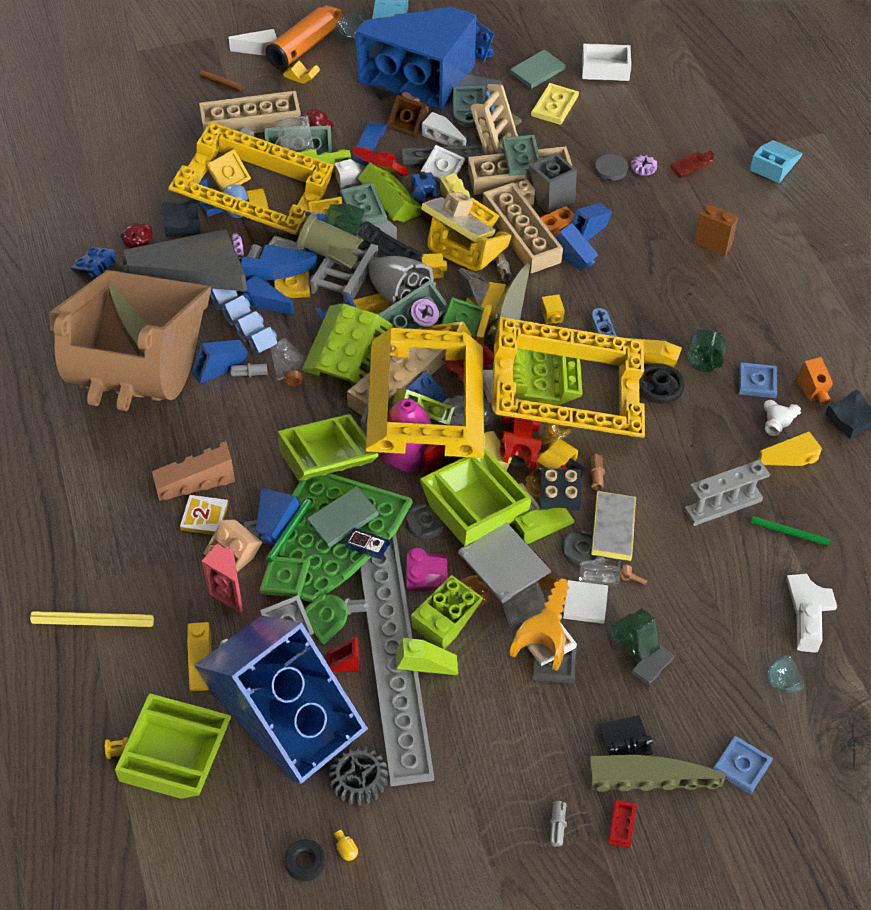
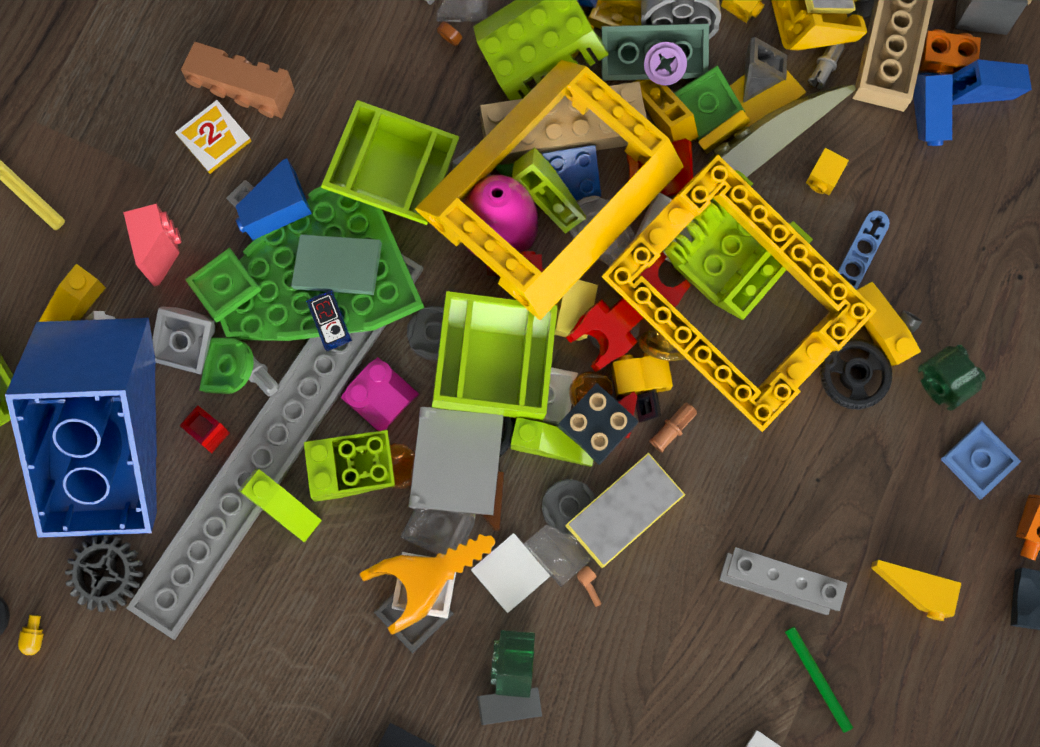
camera: 40 degrees right, 25 degrees up
light nougat slope [203,520,262,572] -> none
green bar [266,499,312,562] -> none
white animal [764,400,801,436] -> none

